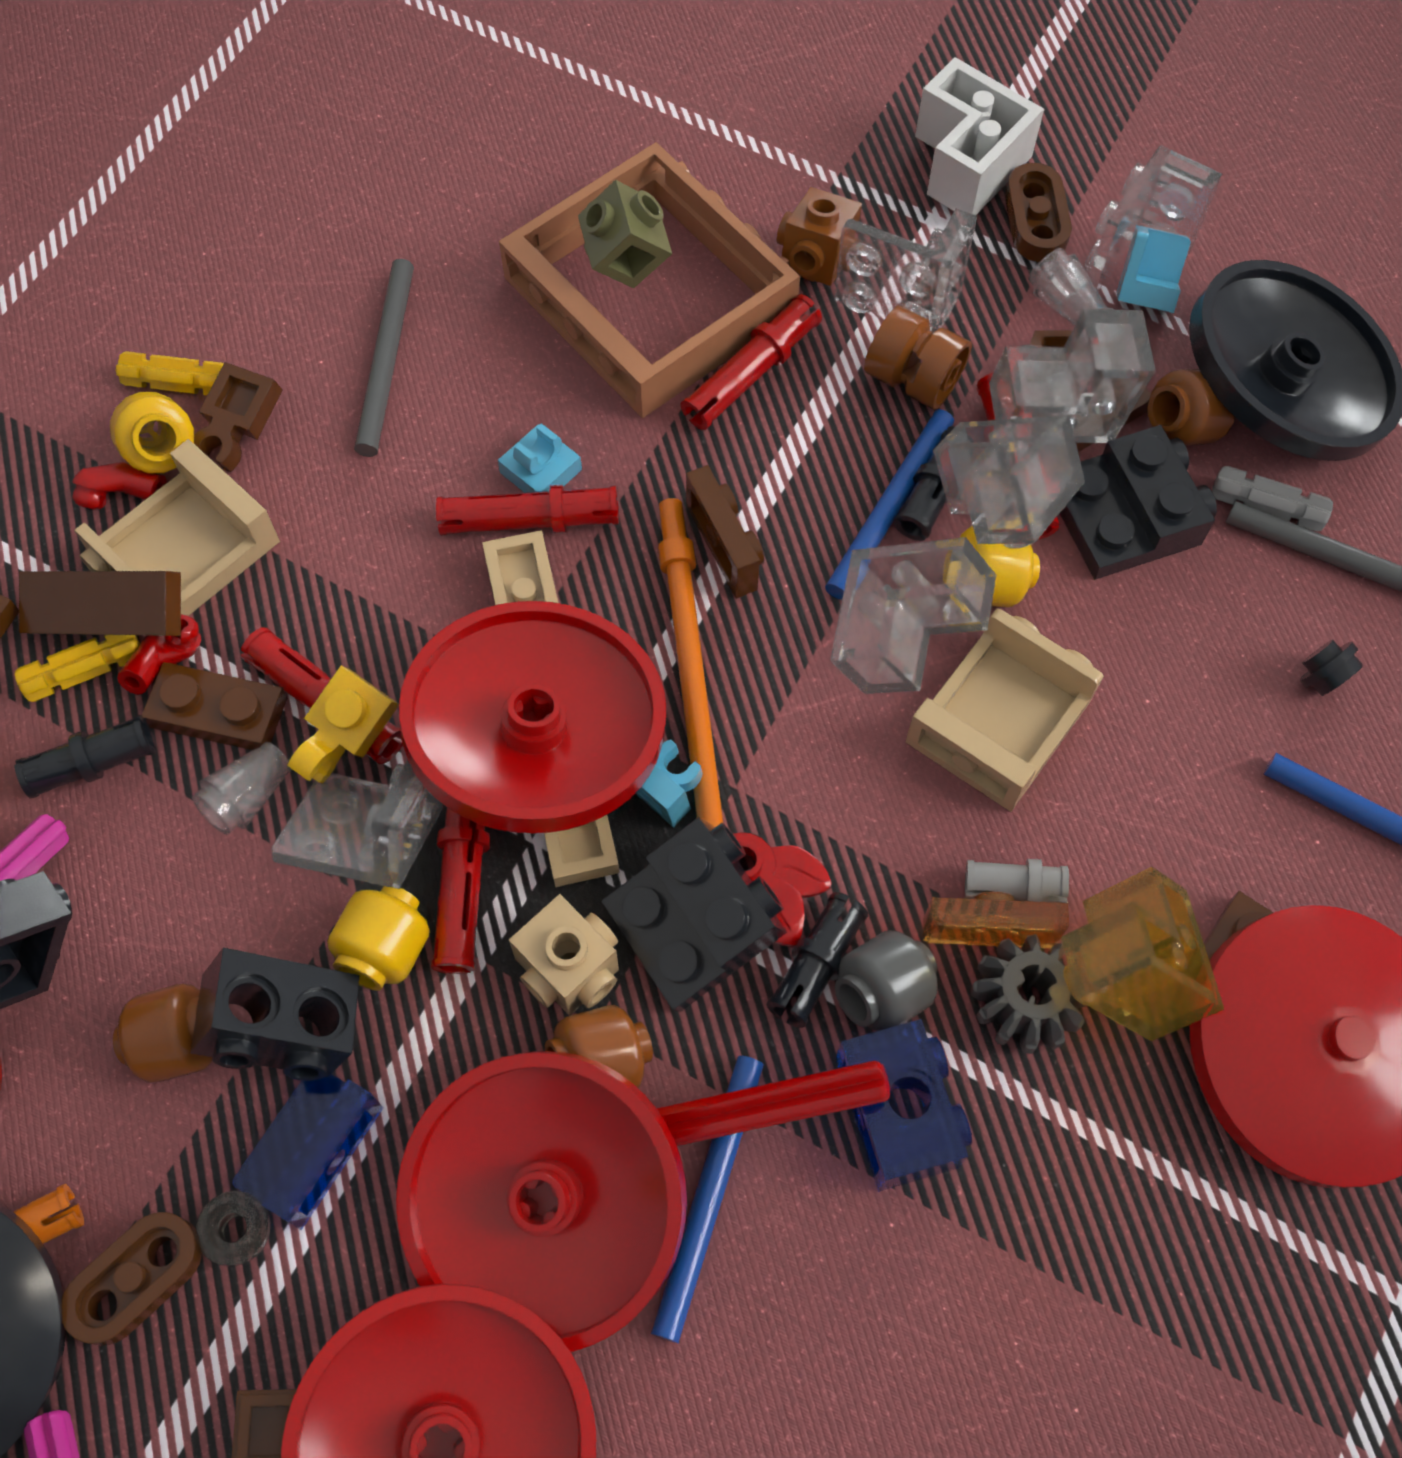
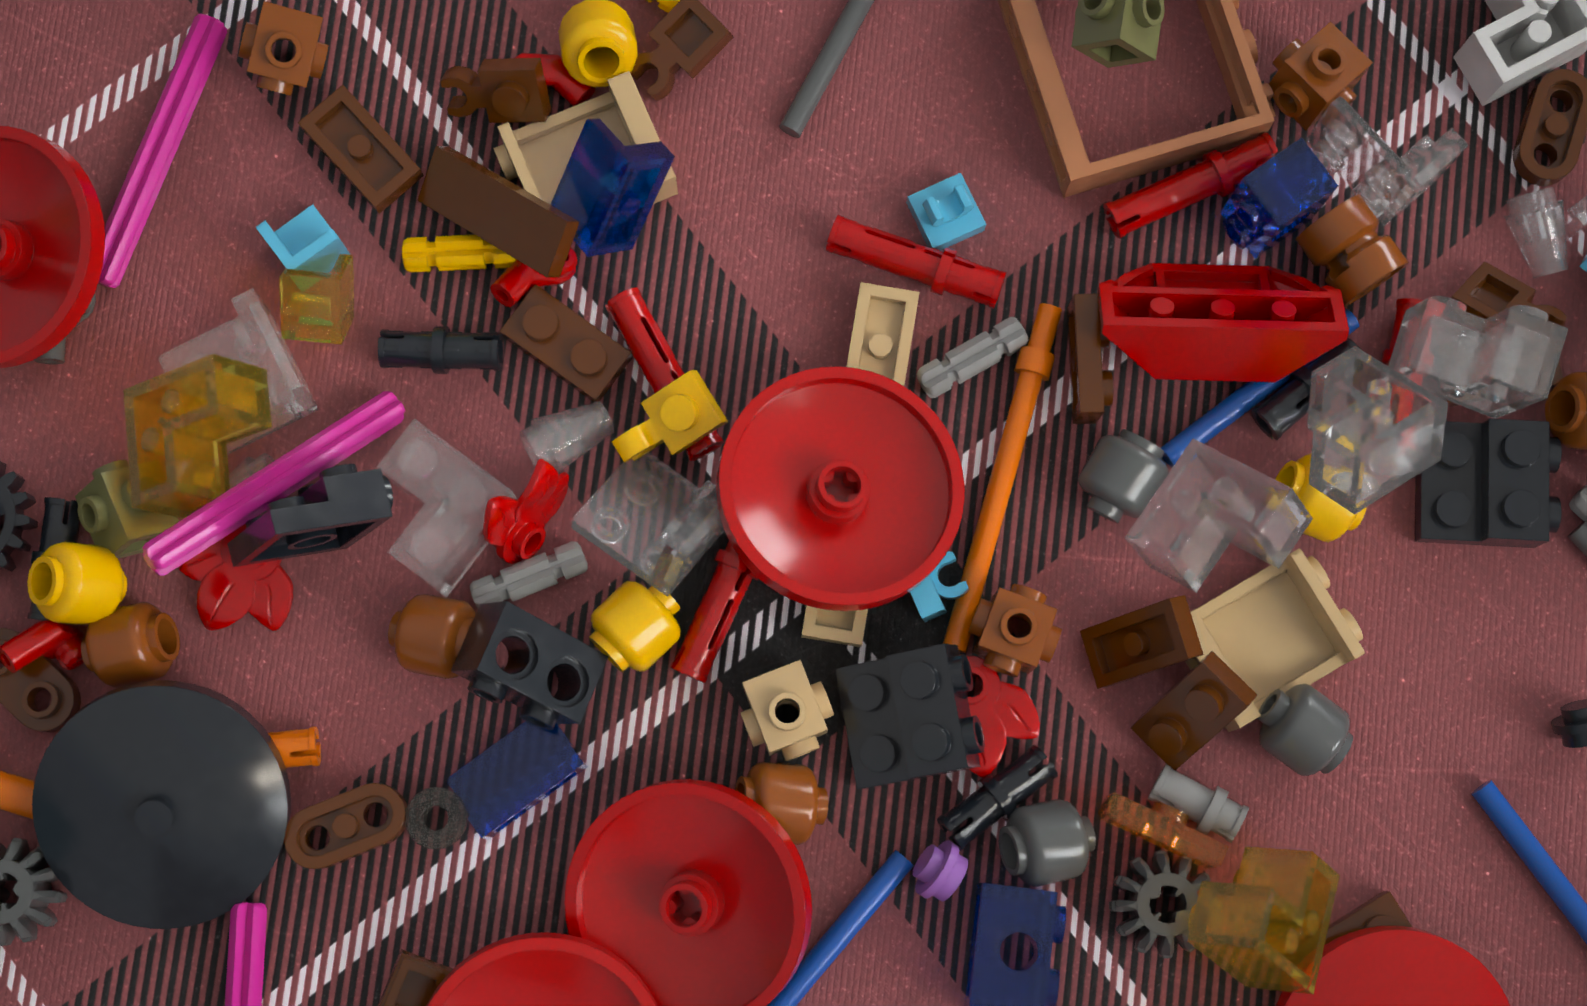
camera: 20 degrees right, 15 degrees up
red axle [656,1061,890,1146] -> none
none -> clear brick [377,418,517,598]
none -> reddish brown plate [440,58,552,123]
none -> light grey axle [469,541,588,609]
none -> red plate [483,458,569,564]
none -> clear blue panel [550,118,675,257]
none -> medium lavender plate [913,840,968,901]
none -> light grey axle [916,317,1029,398]
none -> dark orange brick [968,584,1062,677]
none -> dark grey head [1078,429,1169,524]
none -> reddish brown plate [1080,595,1204,689]
none -> red wedge [1098,263,1349,382]
none -> reddish brown plate [1131,651,1257,771]
none -> clear blue brick [1220,137,1339,259]
none -> dark grey head [1257,684,1353,776]

